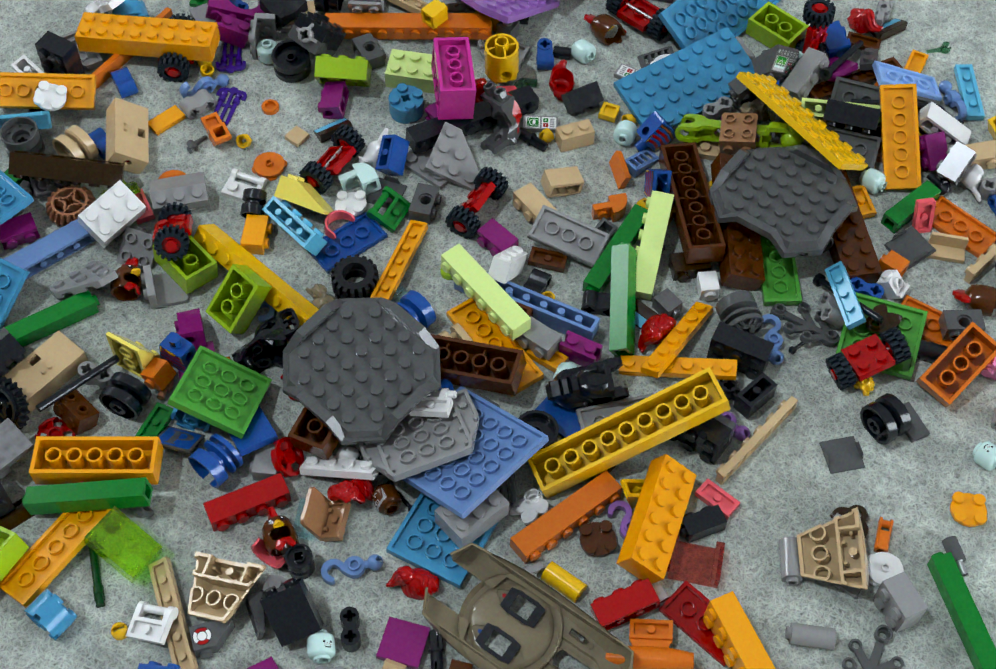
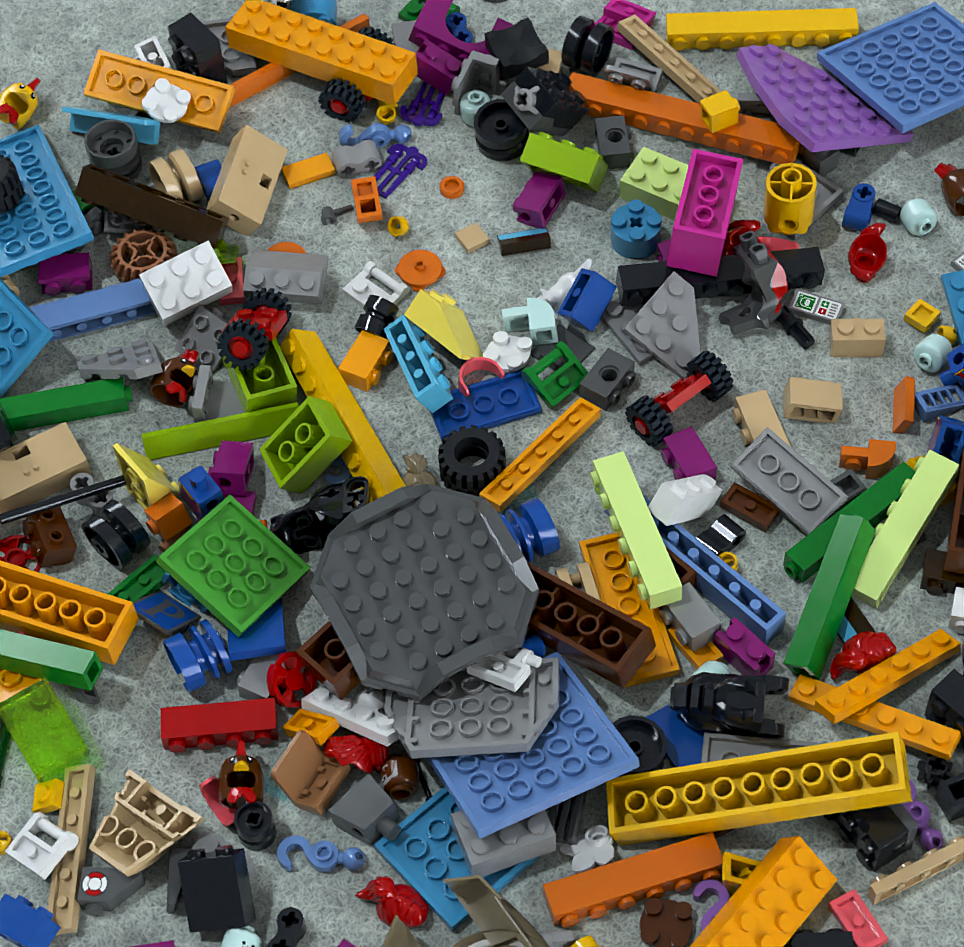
camera: 25 degrees right, 0 degrees up
blue axle [110,67,138,99] -> none
plate [299,124,365,195] -> none
clear green arm [514,78,537,89] -> none
yellow hinge [539,128,554,143] -> none
black brick [561,81,604,116] -> none
black axle [581,290,610,317] -> none
flat silver brick [652,288,683,319] -> none
none -> yellow plate [32,778,64,814]
none -> lime tile [141,402,299,460]
none -> light orange plate [282,708,340,746]
none -> dark grey torso [328,773,401,845]

